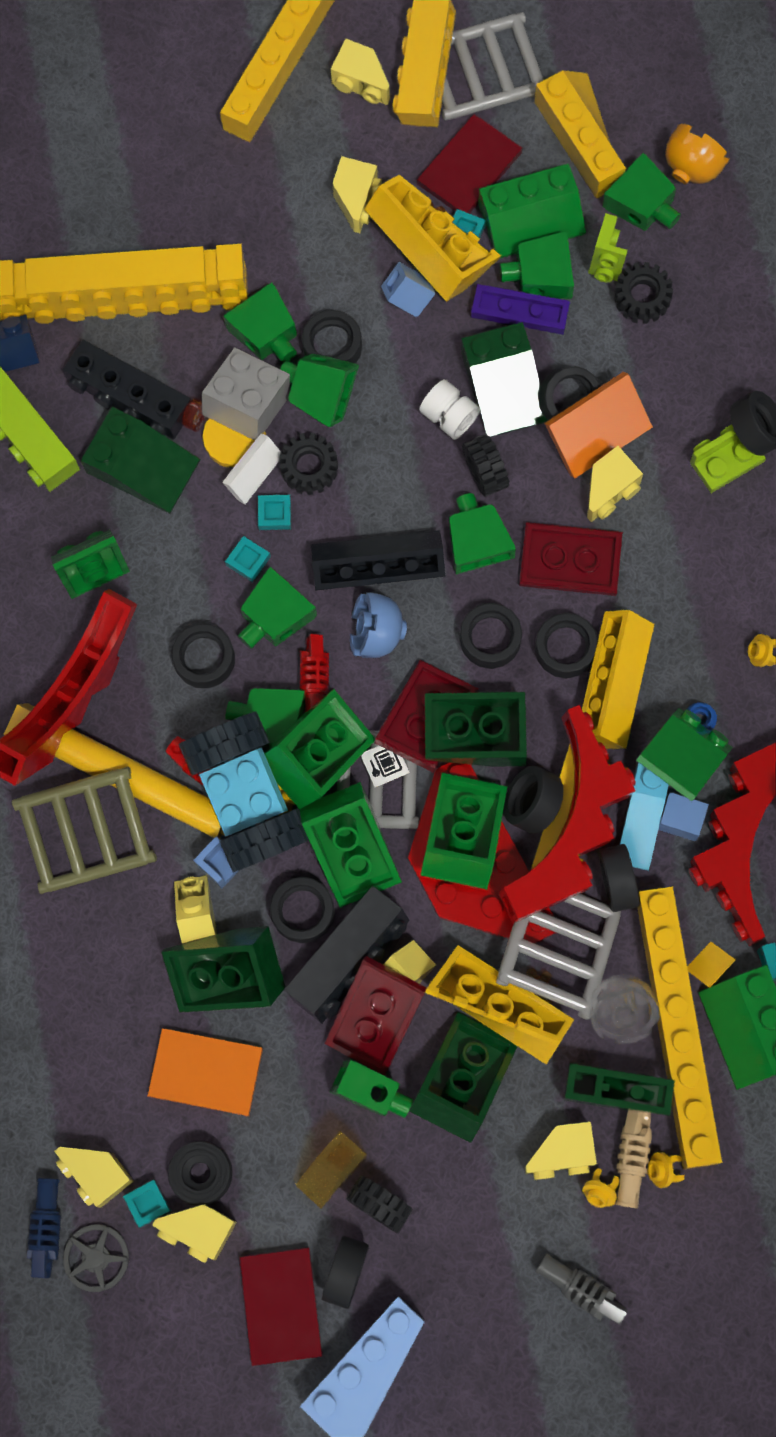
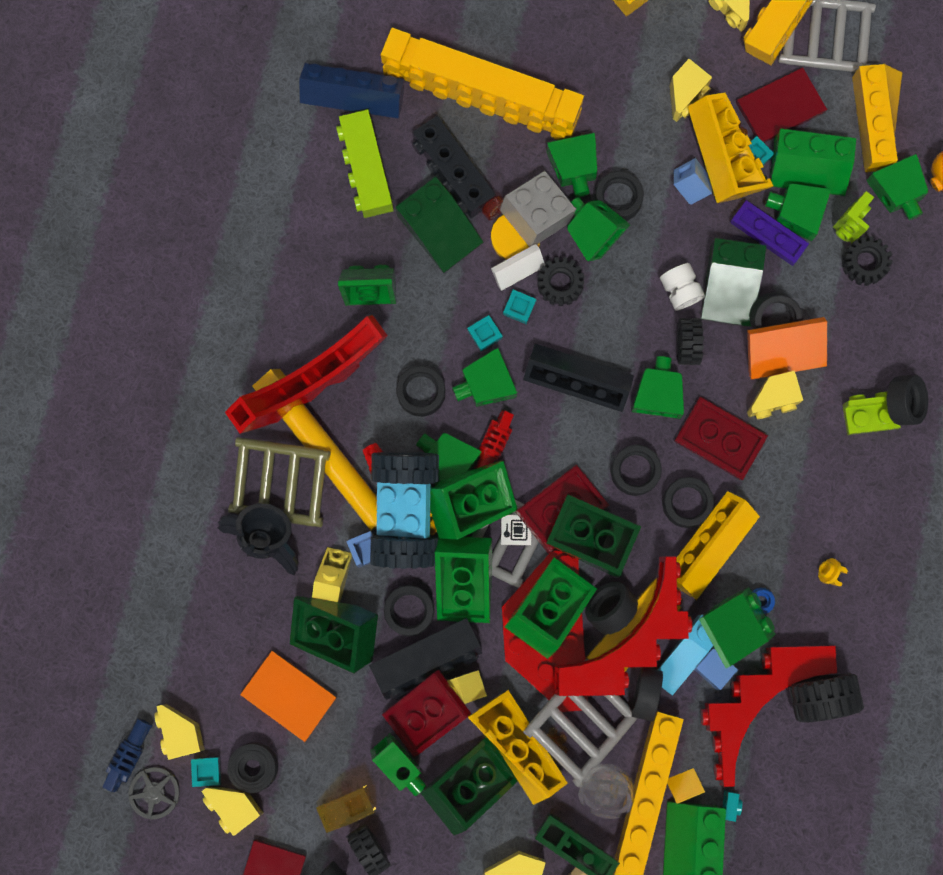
camera: 20 degrees right, 5 degrees up
medium blue cylinder [350,592,407,658] -> none
none -> black helmet [217,503,299,576]

